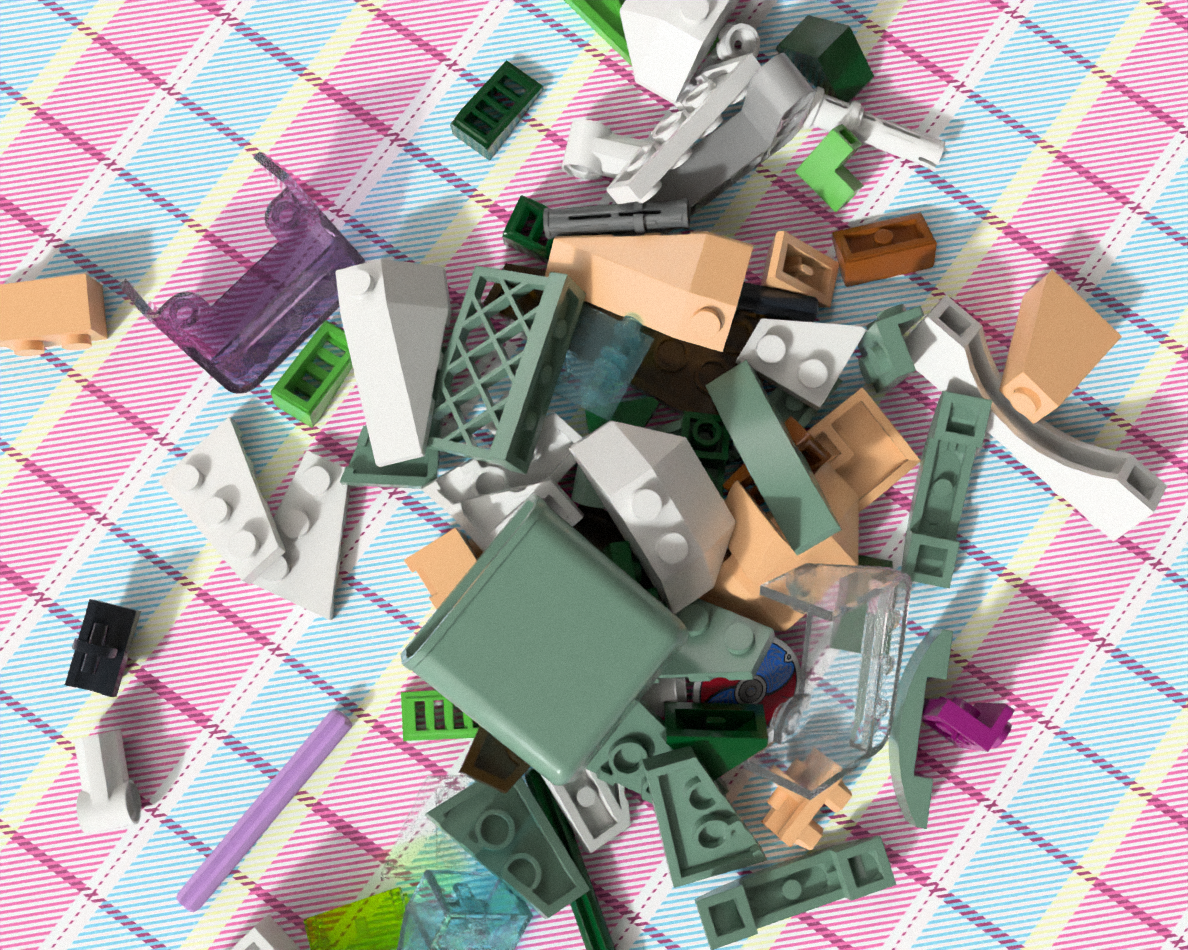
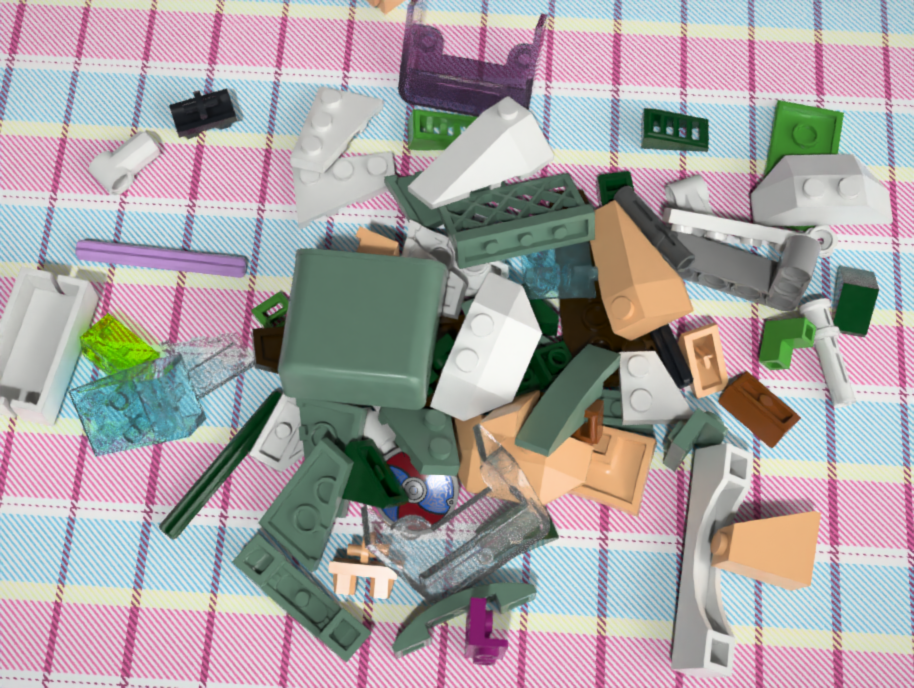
camera: 60 degrees right, 15 degrees down
sand green wing [425,777,590,919] -> none
sand green slope [901,391,993,589] -> none

